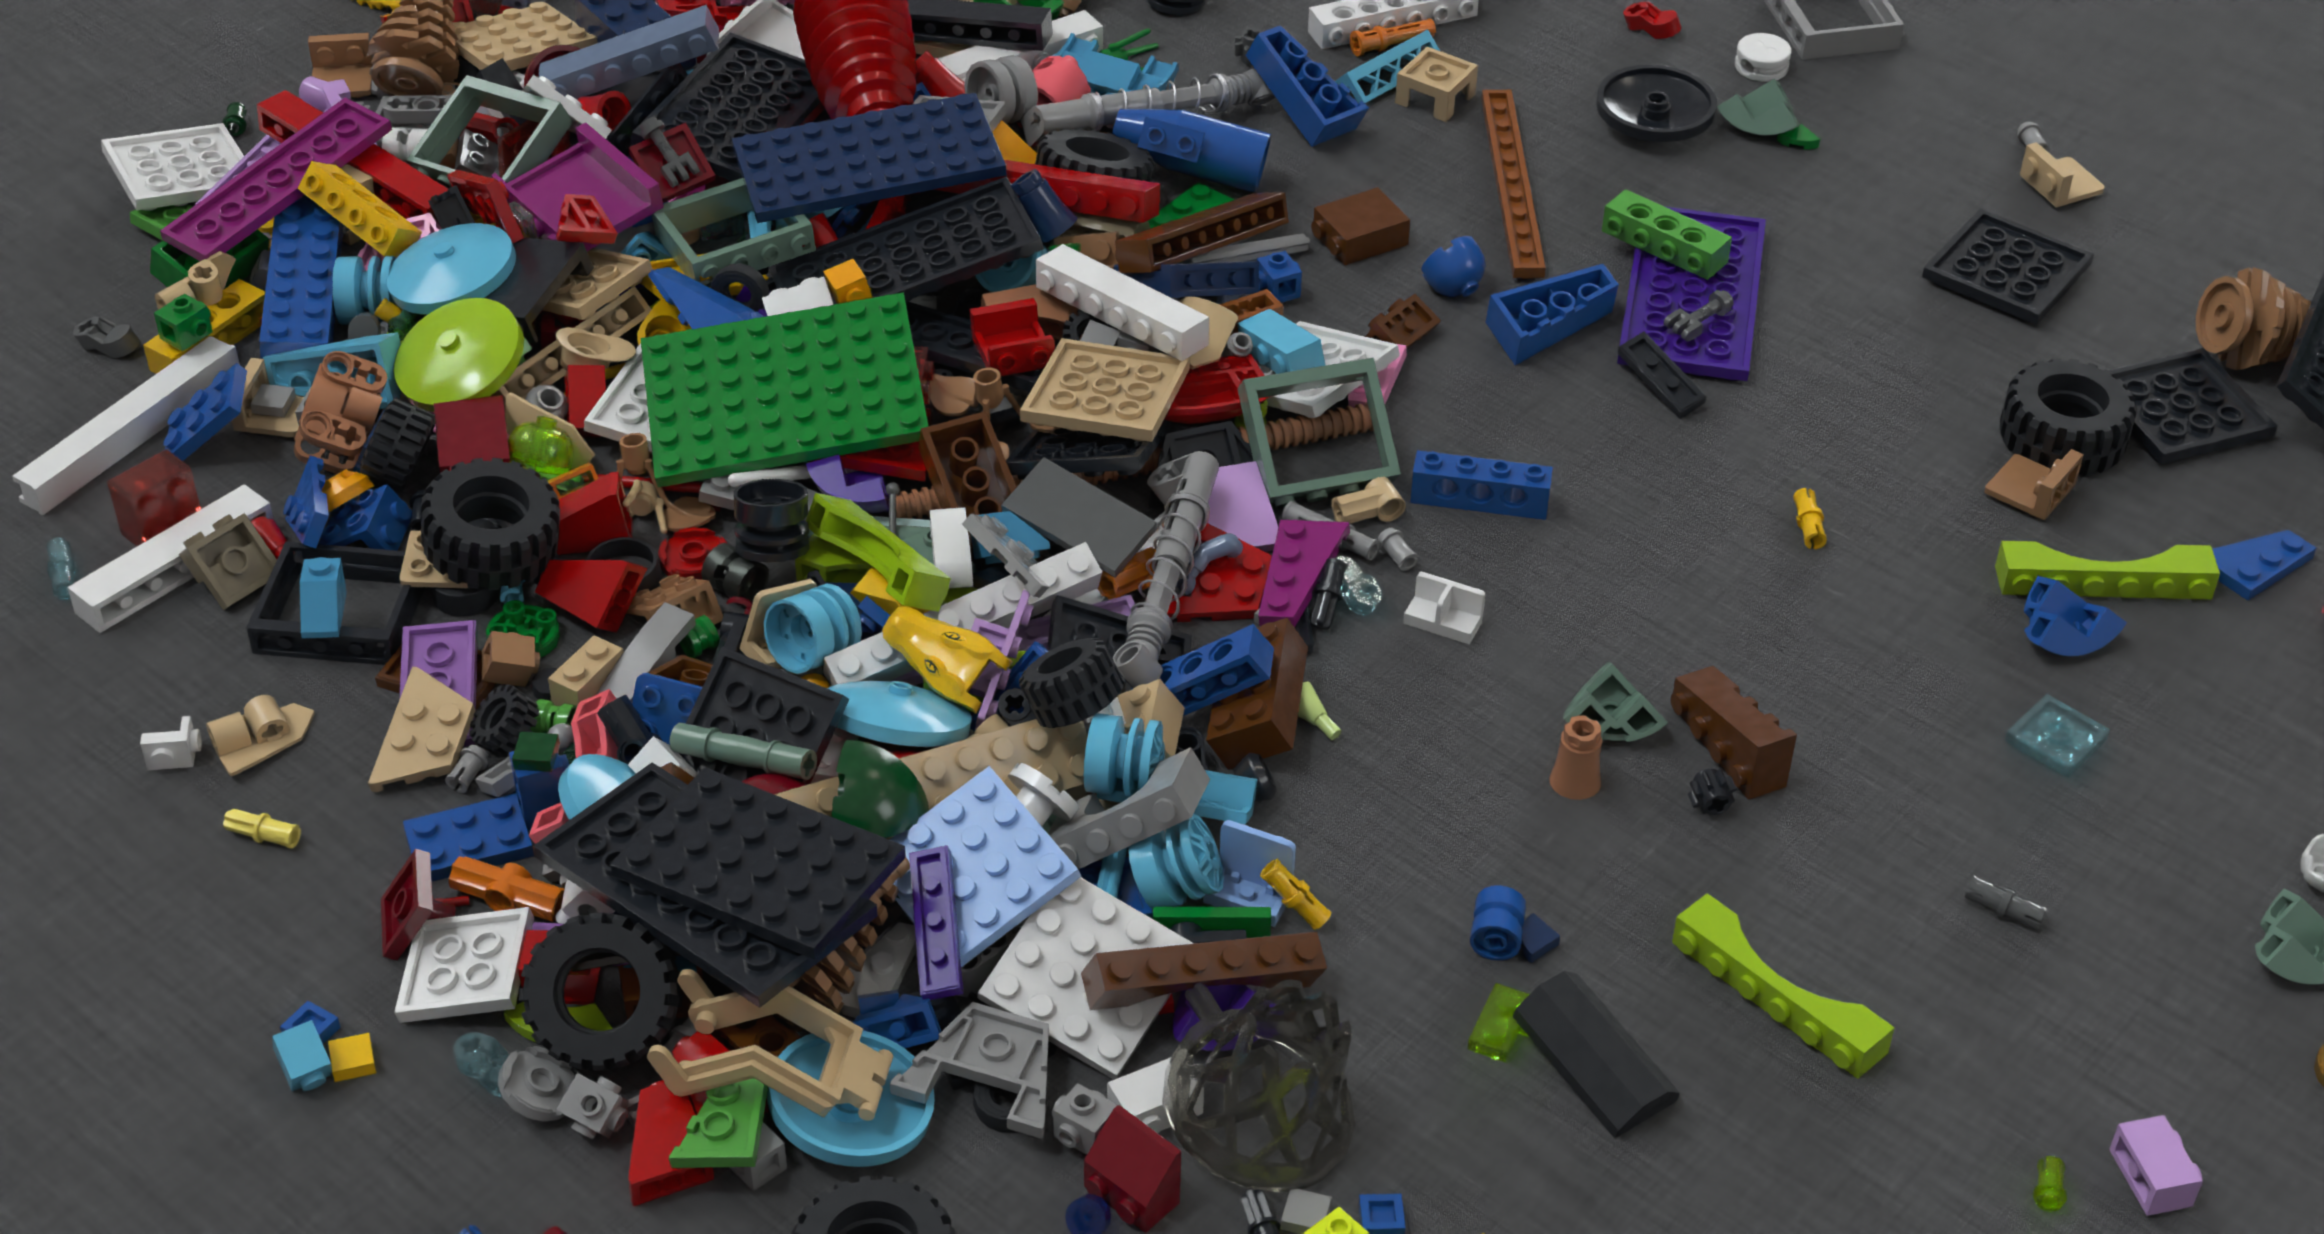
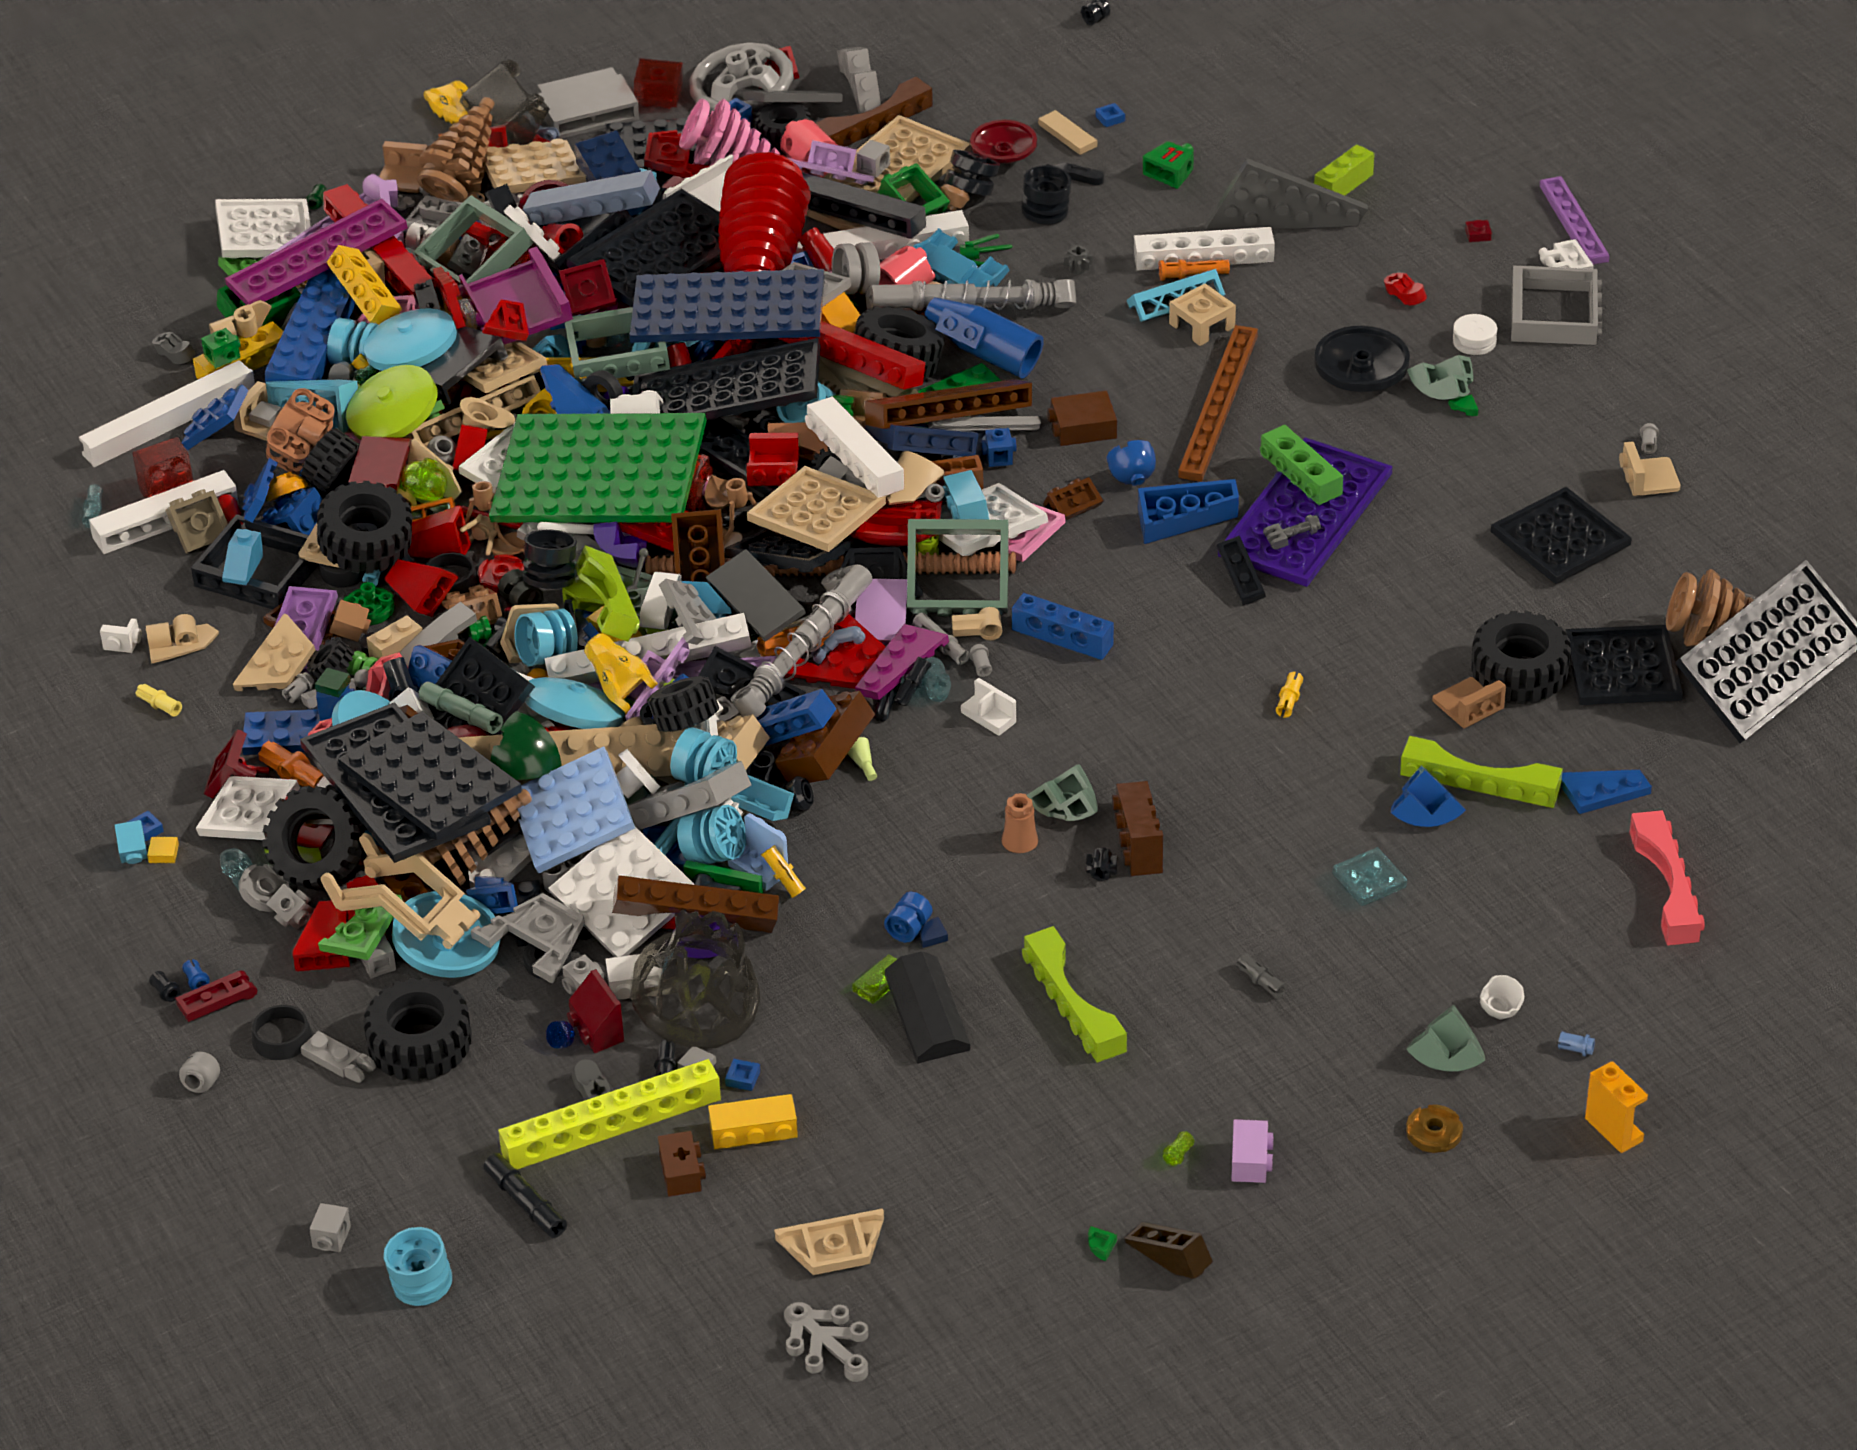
camera: 20 degrees right, 0 degrees up
dark grey hinge [639,116,700,188] -> none
light orange brick [823,258,873,304] -> none
dark purple tile [909,845,963,1000] -> none
dark blue plant [1011,169,1078,243] -> none
blue wedge [1245,25,1369,147] -> none

